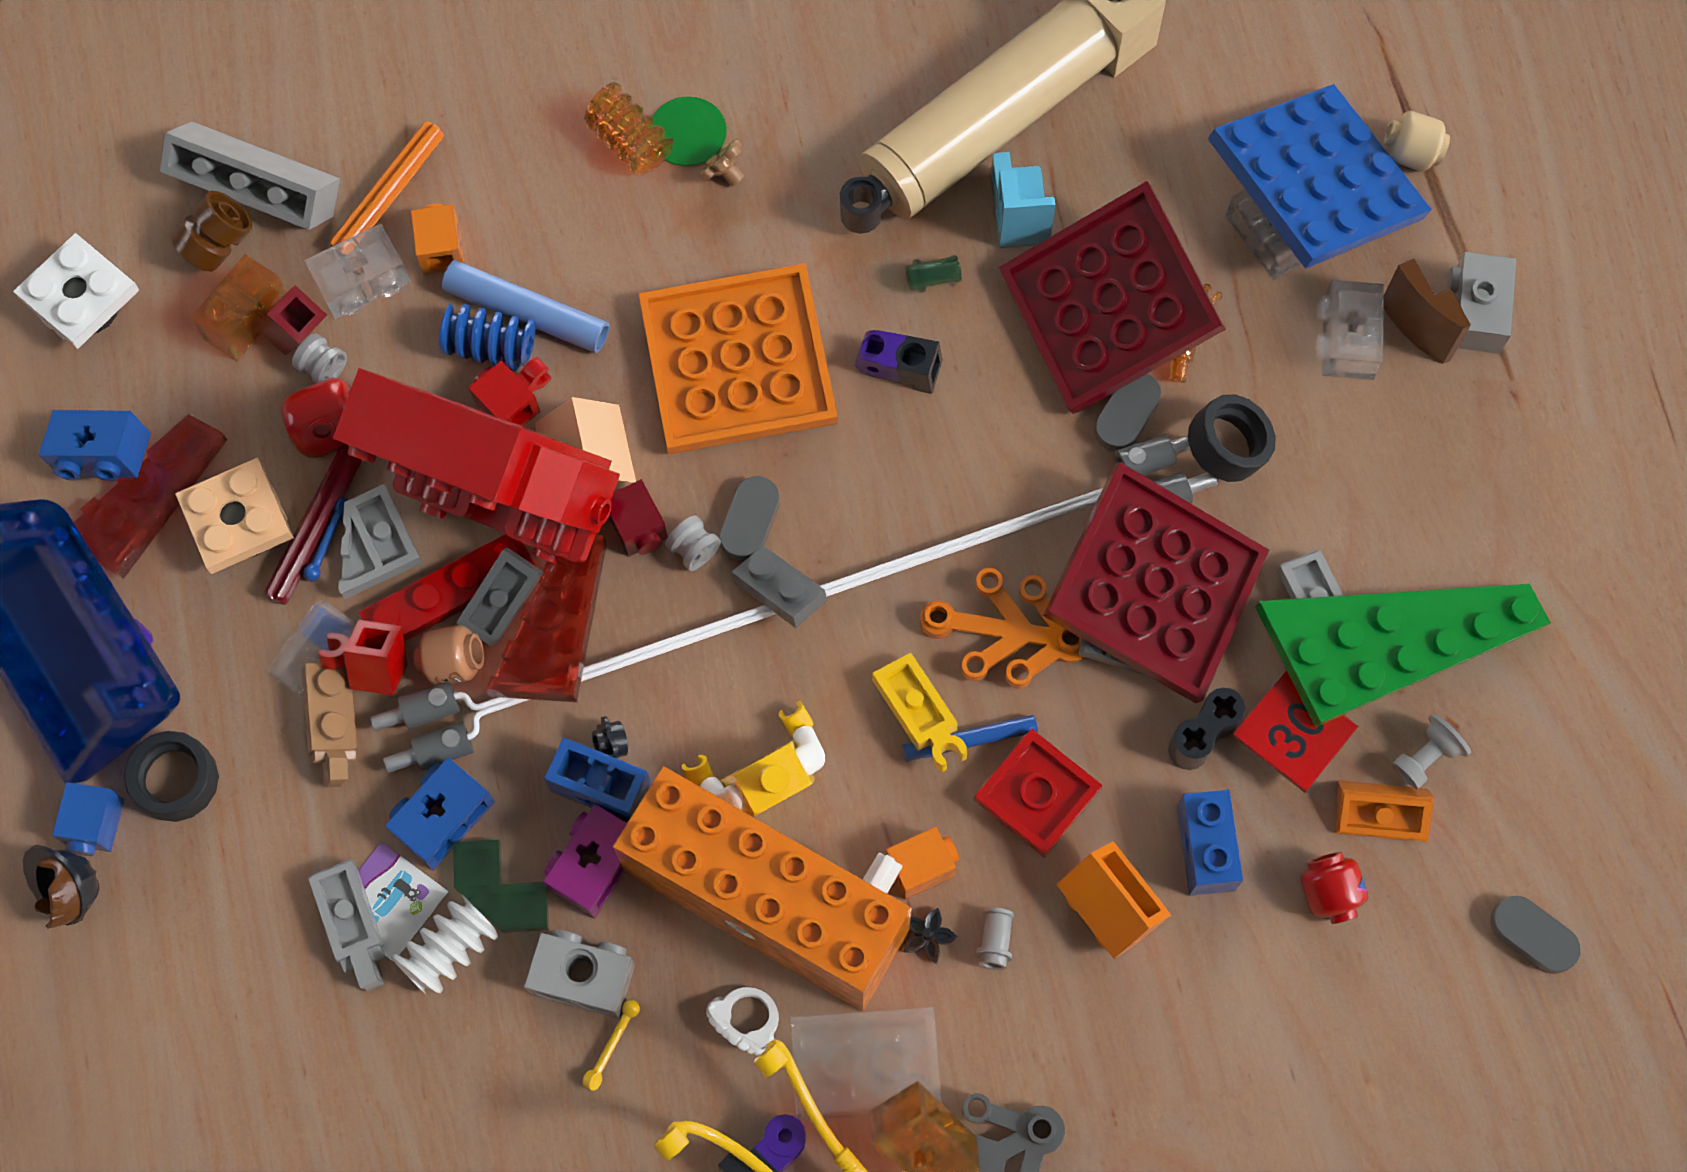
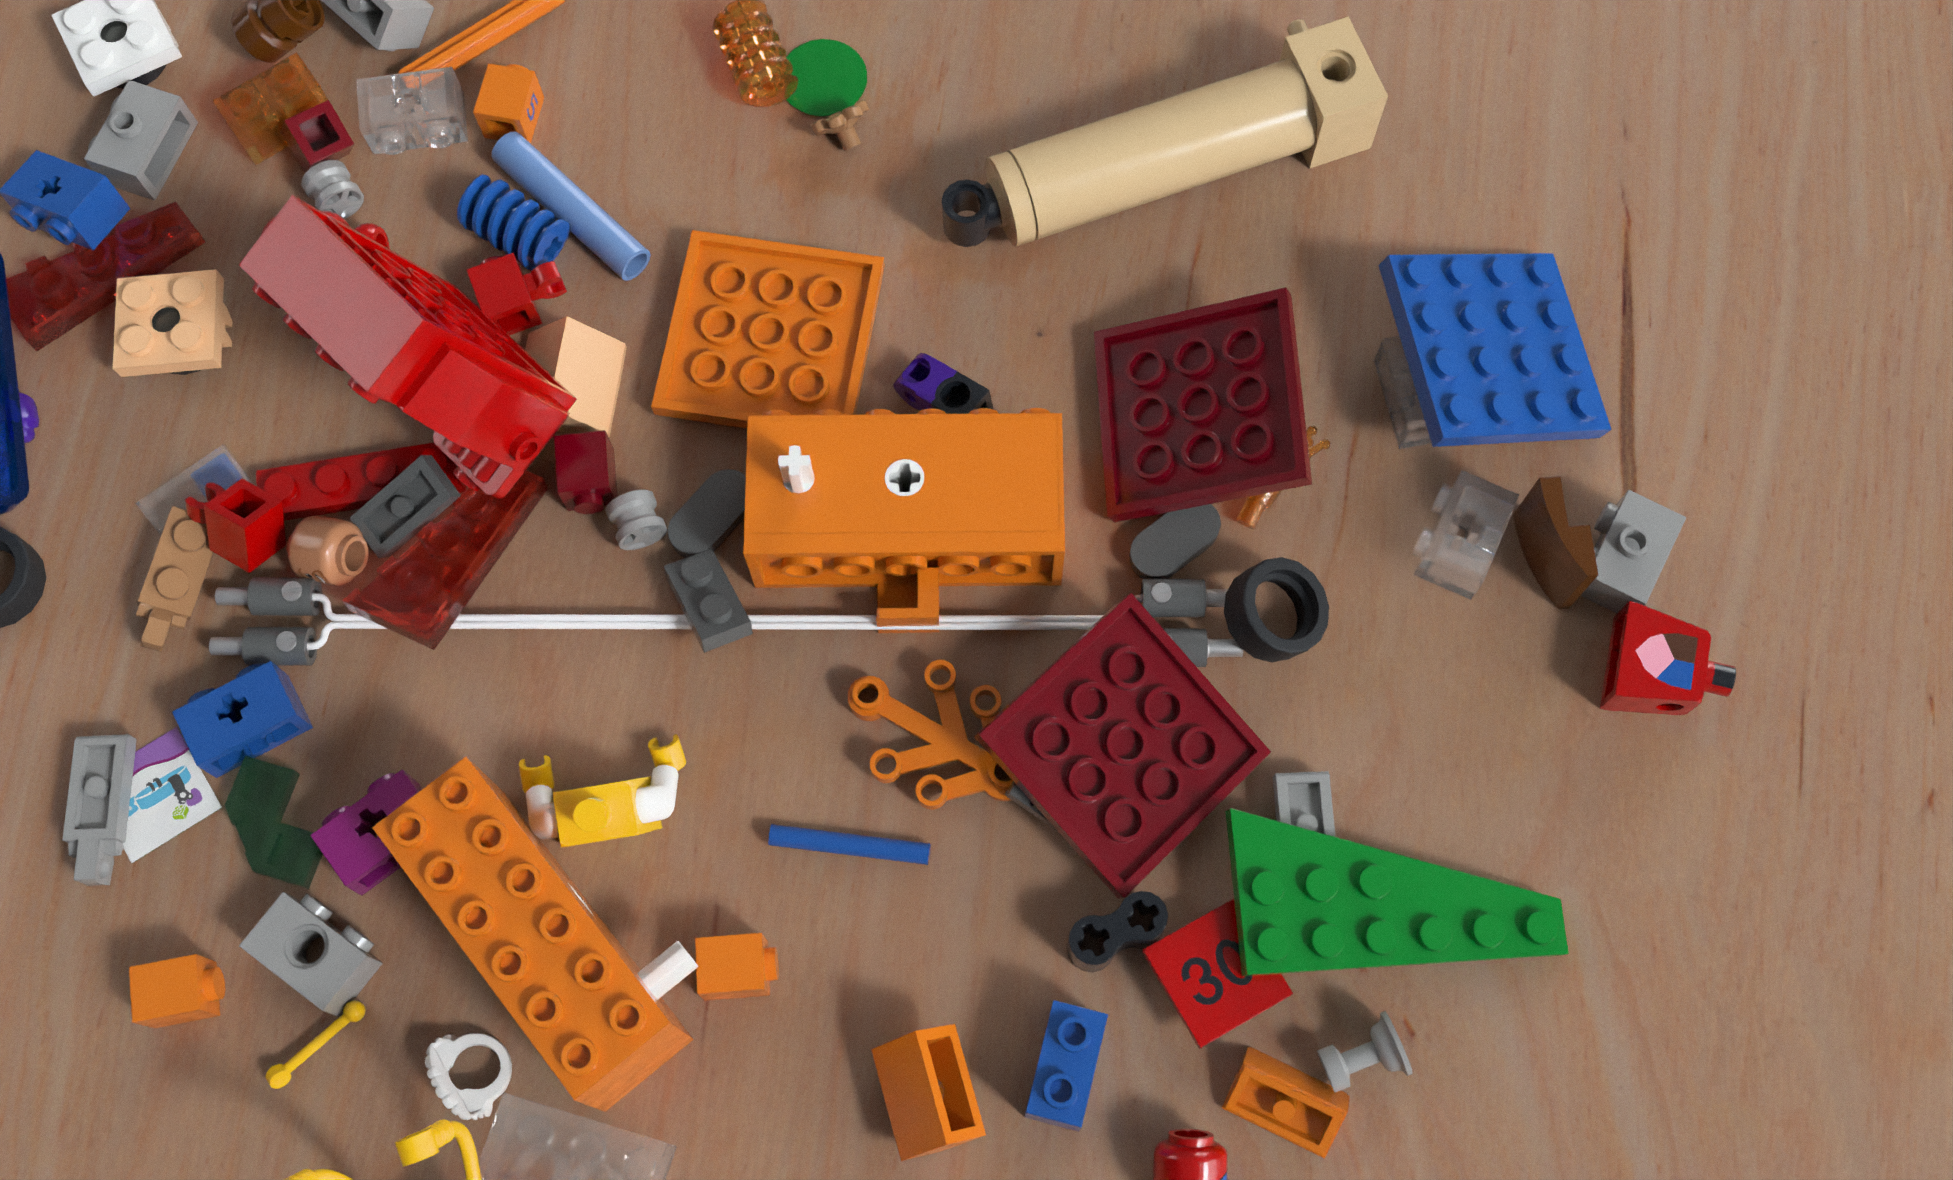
camera: 20 degrees right, 0 degrees up
dark red axle [264,446,362,605] -> none
blue hinge [303,498,348,582] -> none
light grey wing [338,484,422,599] -> none
white piece [392,895,498,994] -> none
blue brick [544,737,652,823] -> none
black plate [592,716,628,758] -> none
yellow plate [872,653,967,772] -> none
black plant [903,908,958,964] -> none
clear green pin [906,255,962,293] -> none
red plate [974,728,1103,858] -> none
light grey pin [975,907,1014,970] -> none
medium azure panel [991,152,1056,248] -> none
tan head [1383,110,1450,172] -> none
none -> light grey brick [84,80,198,200]
none -> orange brick [129,954,226,1029]
none -> orange piece [743,408,1065,588]
none -> orange panel [876,568,940,633]
none -> red torso [1600,601,1736,715]

